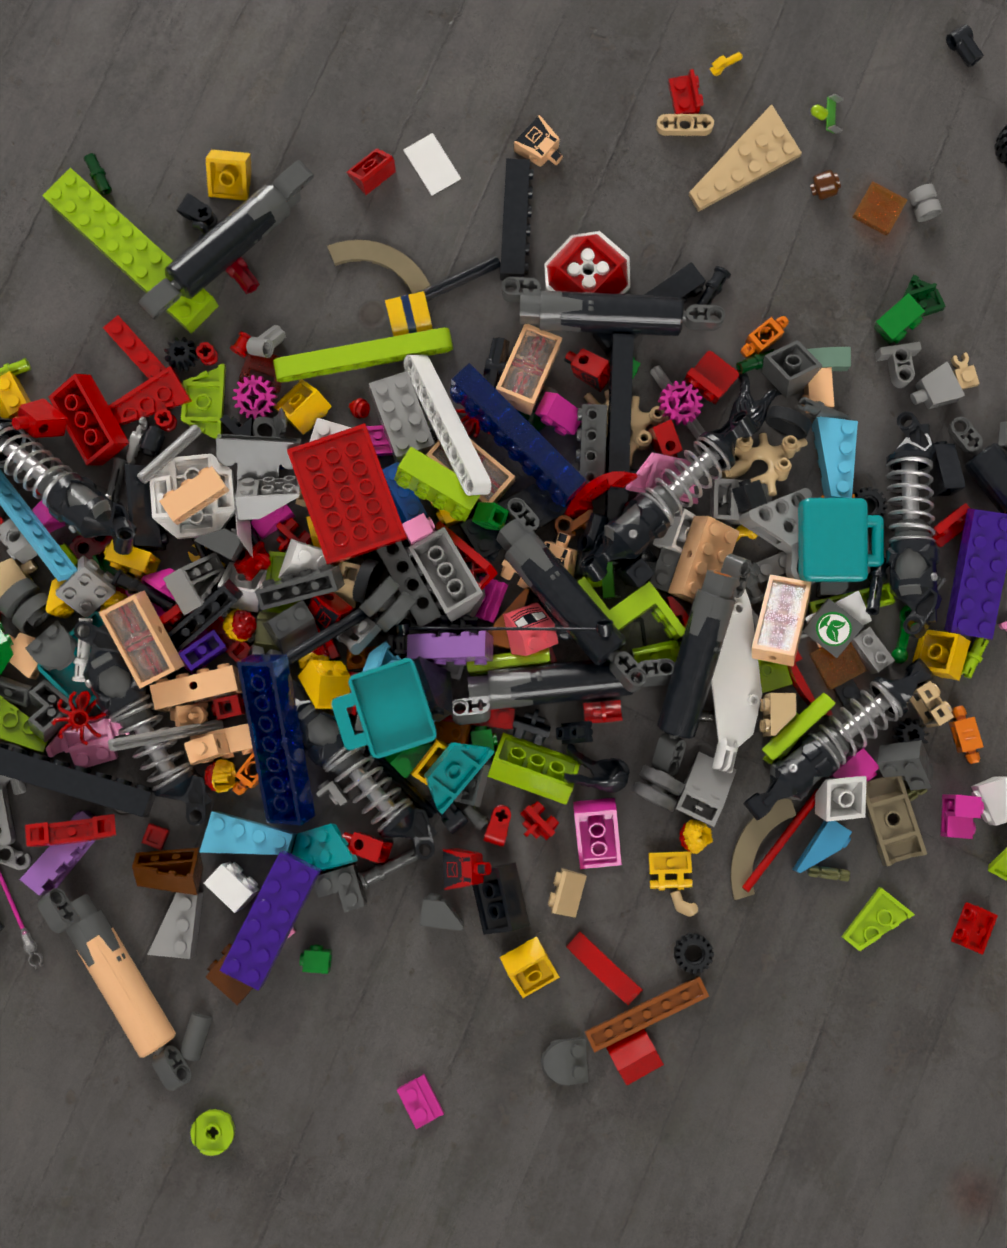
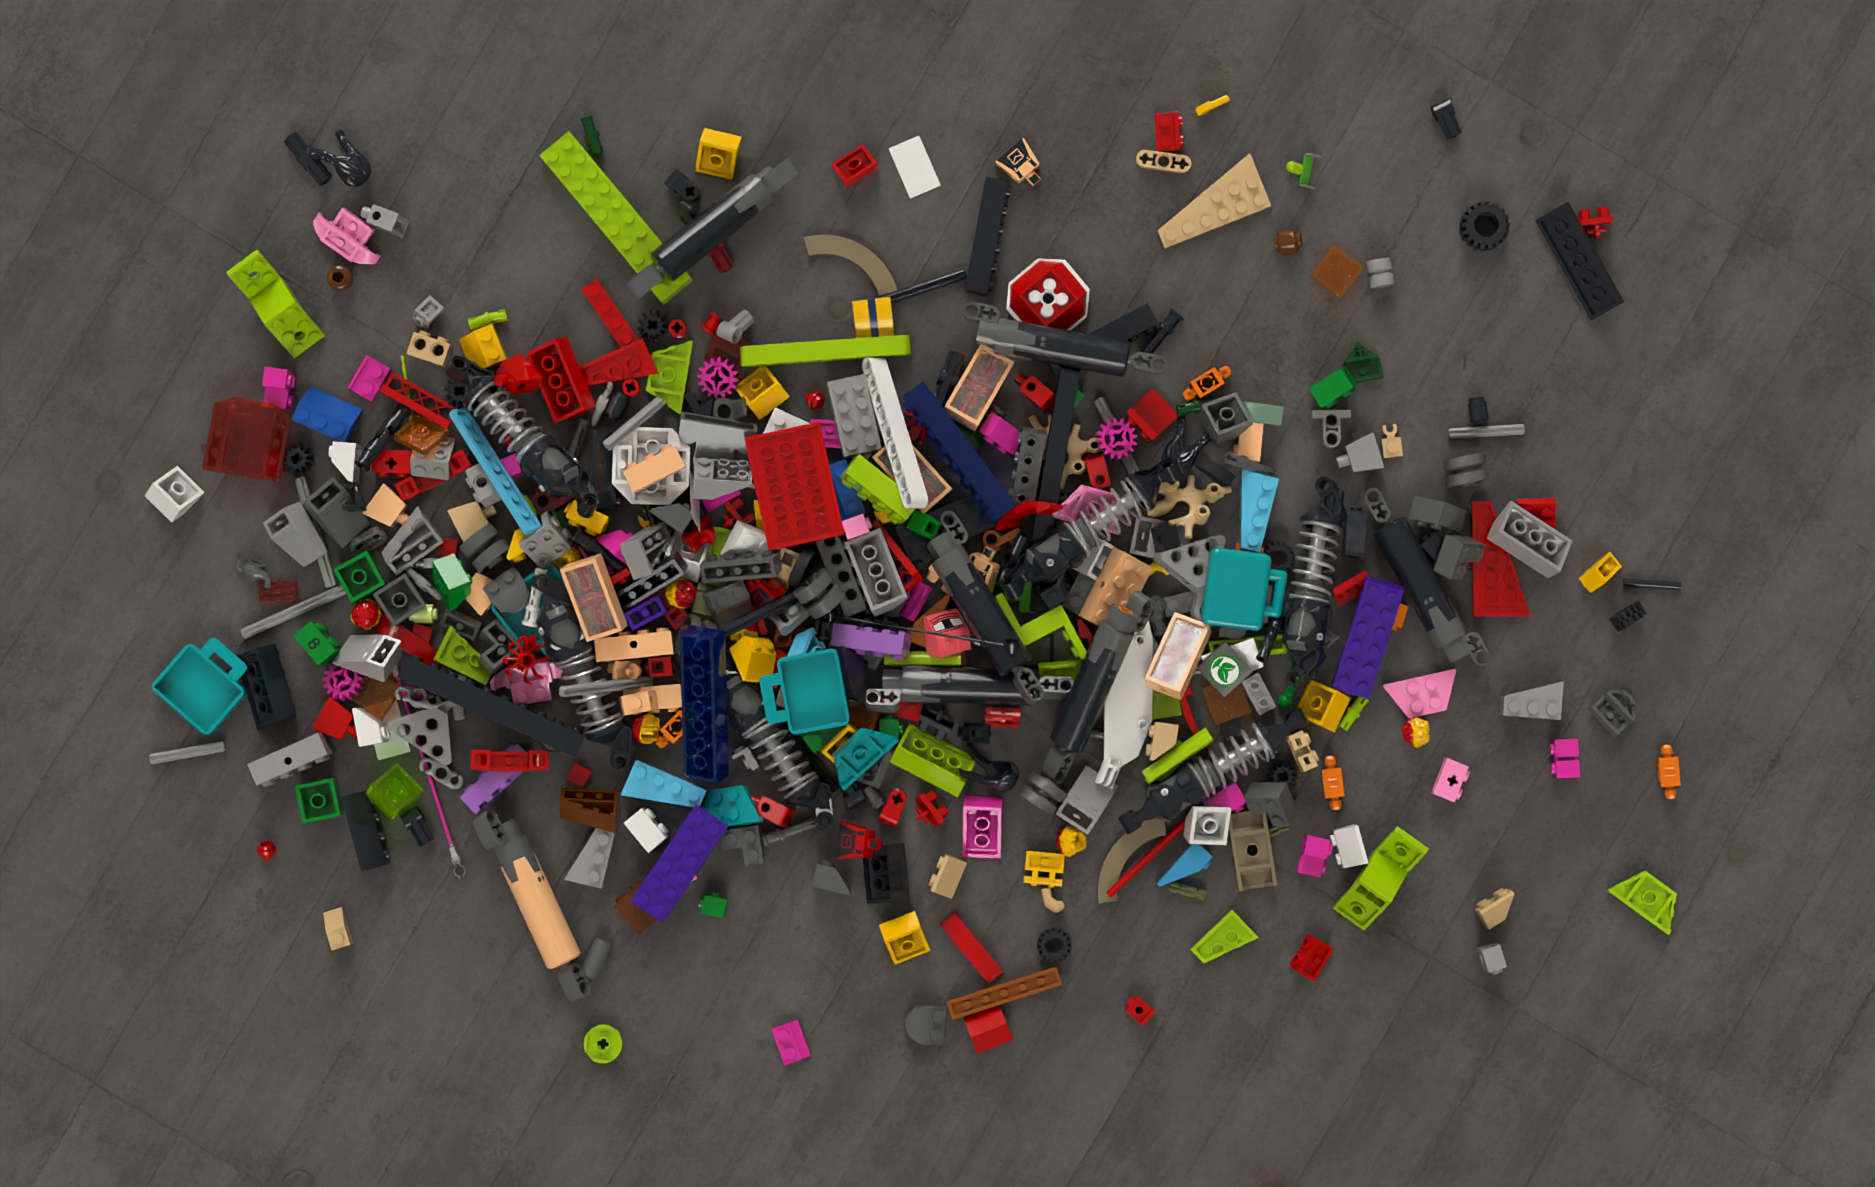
camera: 10 degrees right, 5 degrees up
none -> red brick [1125,995,1155,1026]

